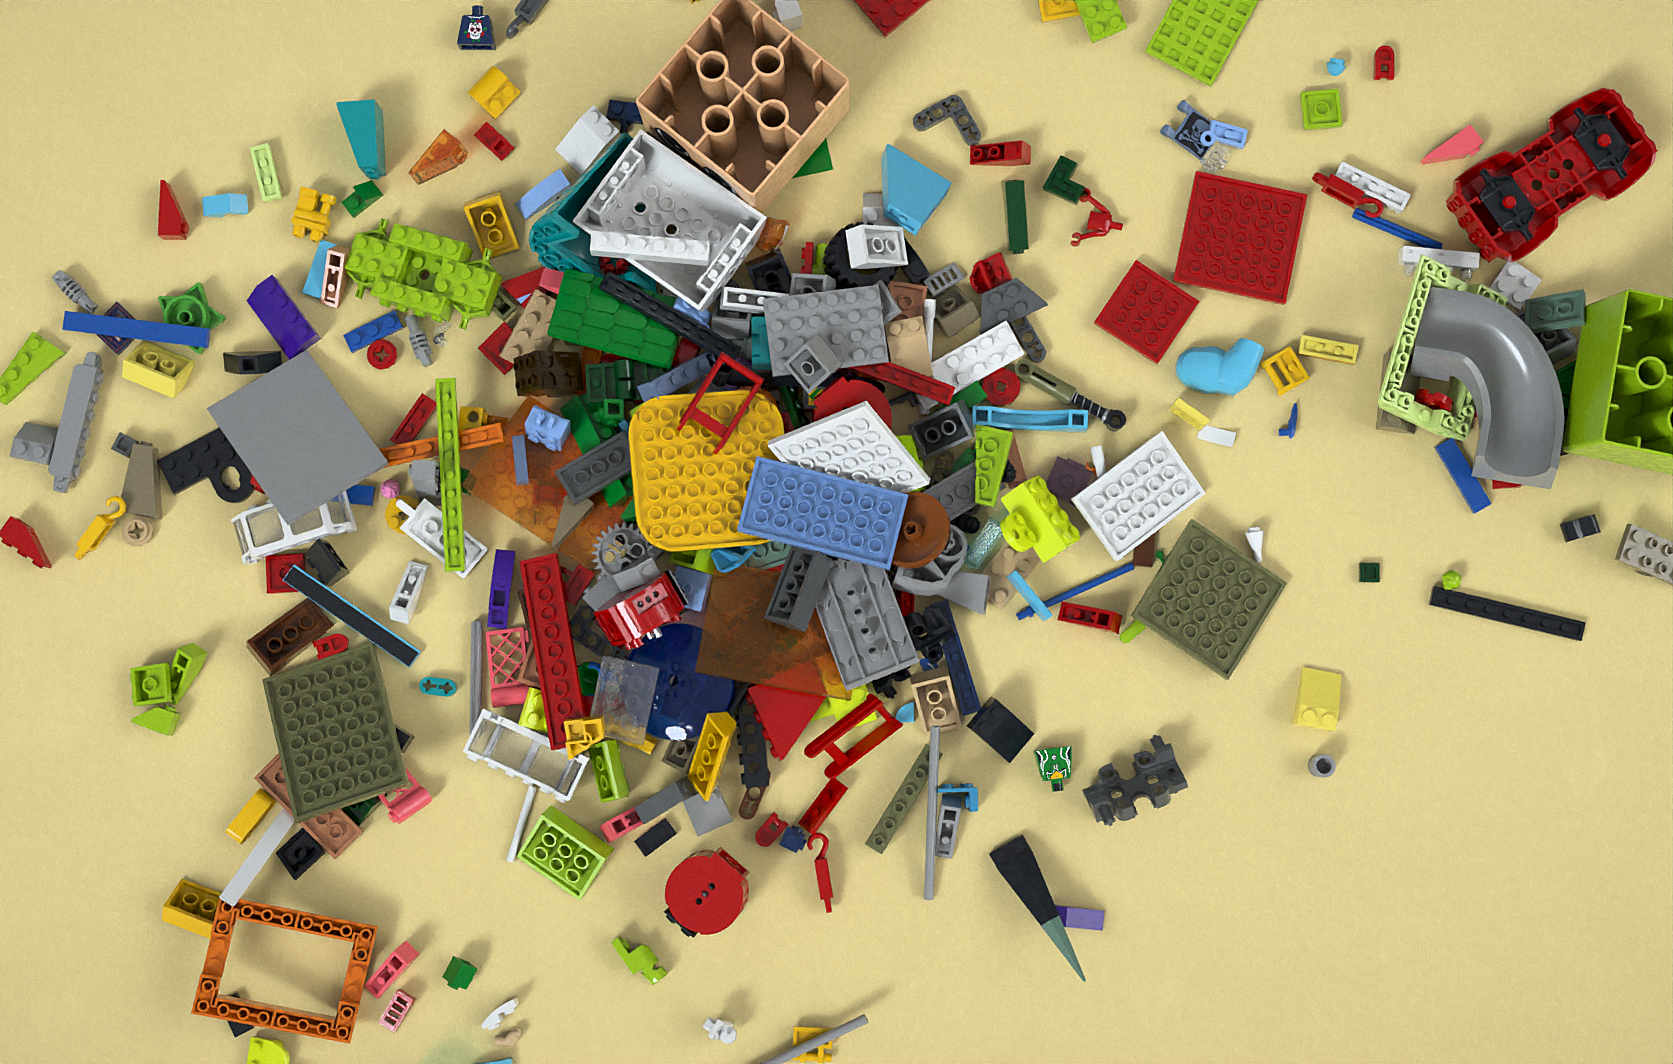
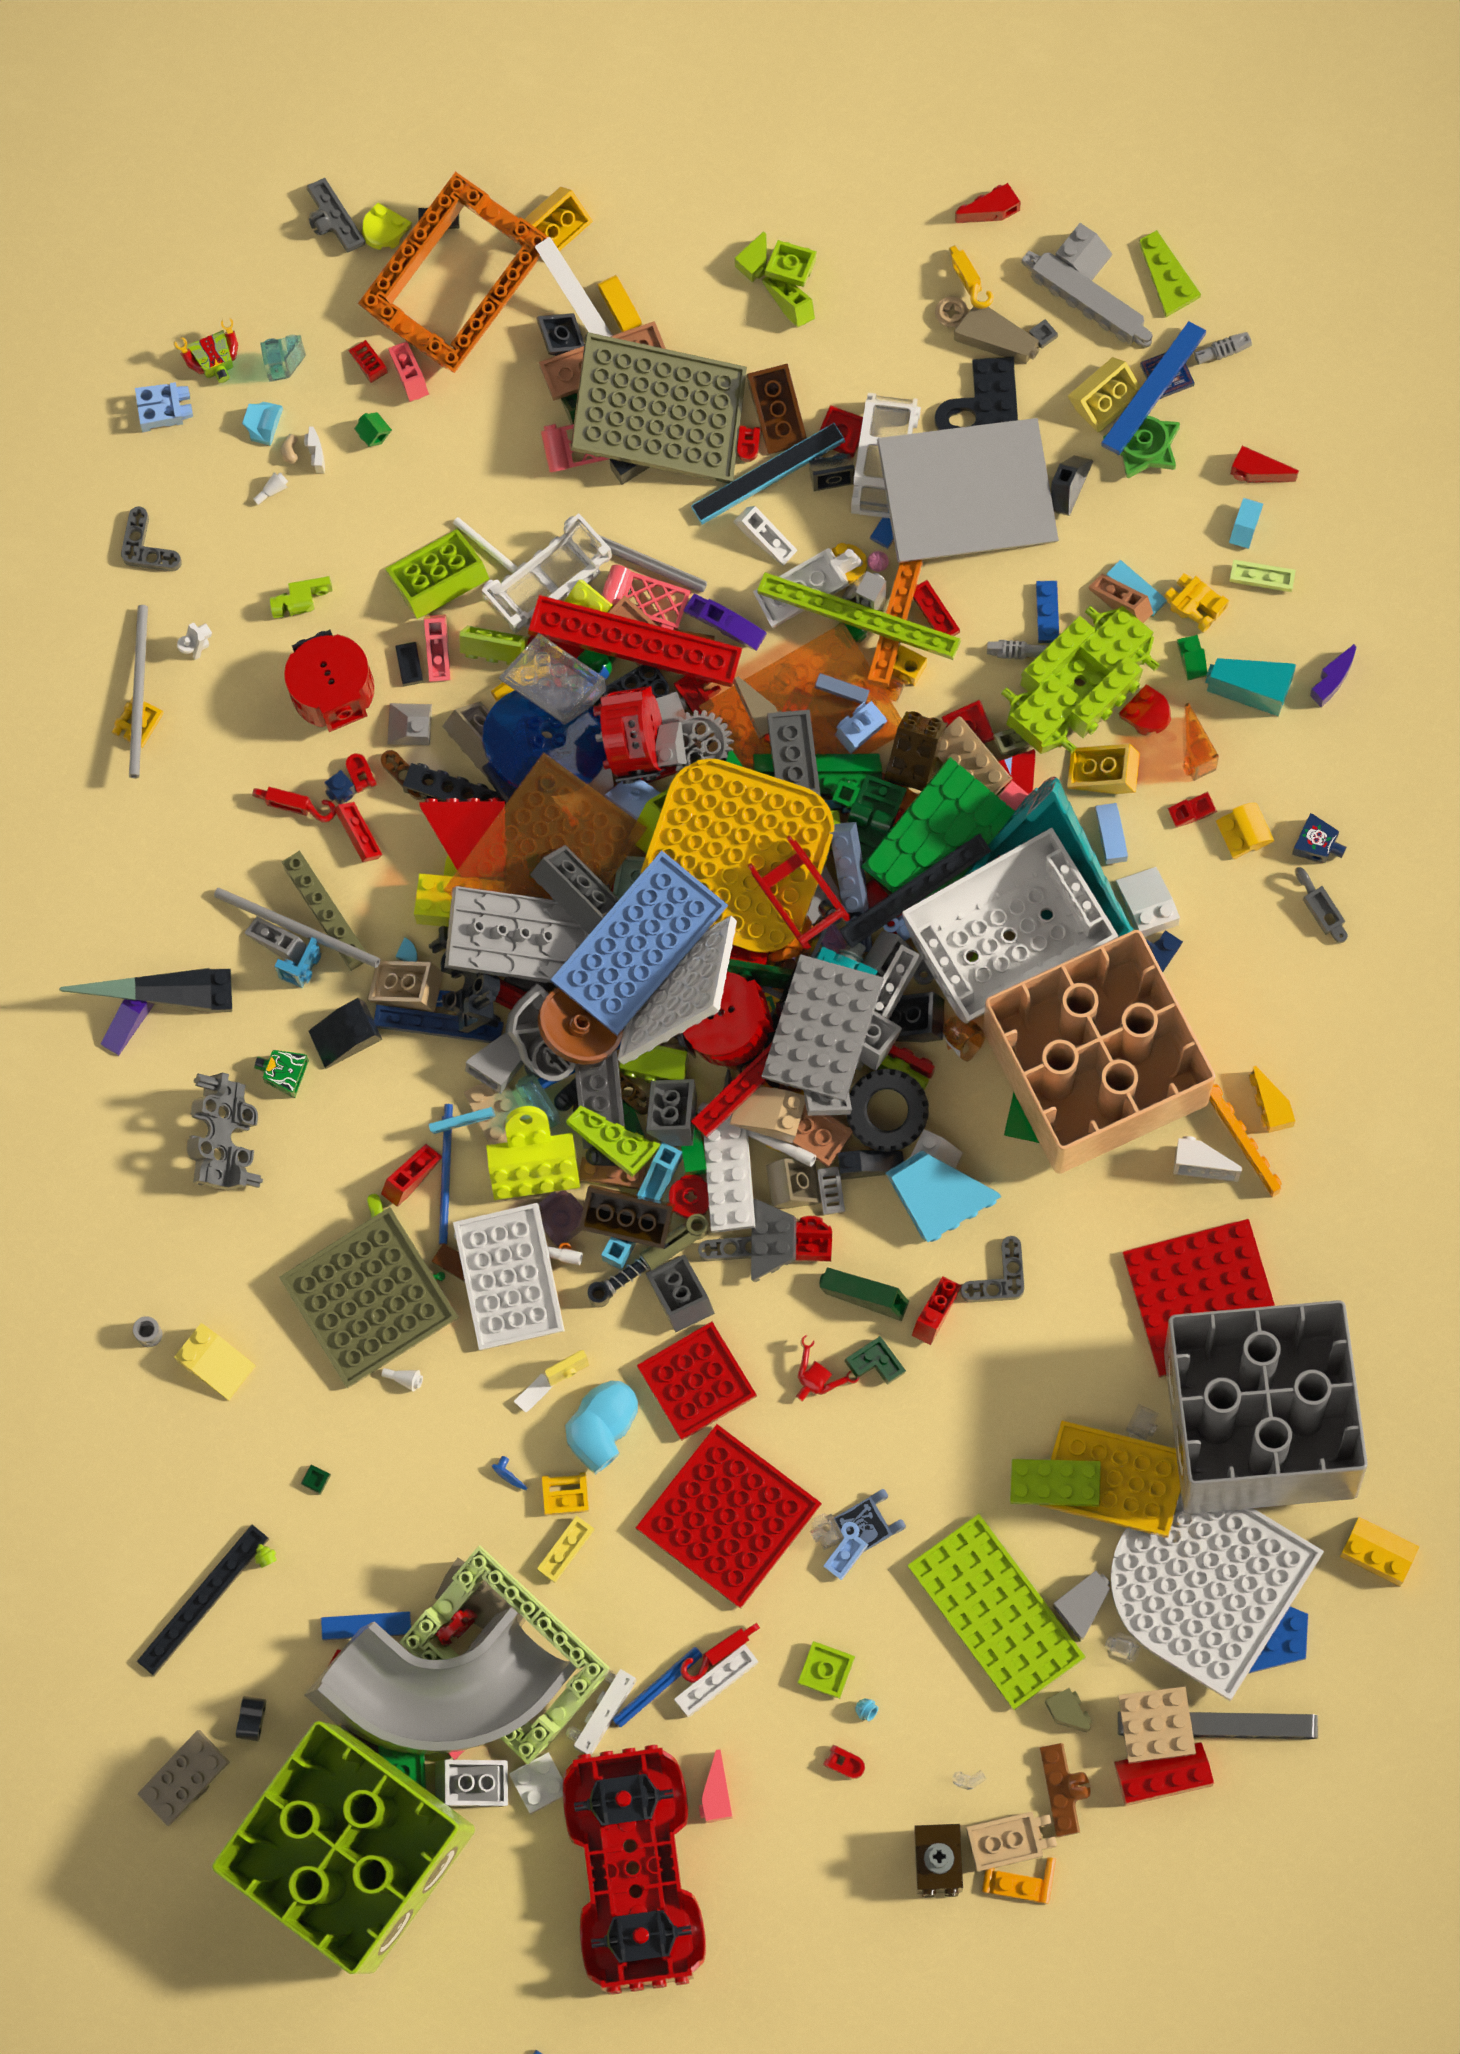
camera: 115 degrees right, 10 degrees down
dark purple slope [247,275,321,360] -> none
red gear [367,339,398,370] -> none
teal beam [419,677,457,697] -> none
clear arm [433,321,452,347] -> none
yellow slope [564,715,605,760] -> none
white brick [590,231,710,266] -> none
dark grey slope [634,776,697,824] -> none
yellow slope [687,712,736,801] -> none
dark azure slope [710,545,756,573] -> none
light grey slope [784,335,843,394] -> none
red piece [804,694,903,779] -> none
white slope [845,225,908,269] -> none
sand green plate [1525,289,1586,334] -> none
none -> white cone [253,472,288,505]
none -> dark brown slope [579,1185,675,1249]
none -> dark grey slope [646,1254,715,1333]
none -> red slope [1118,684,1171,735]
none -> dark purple slope [1310,644,1357,707]

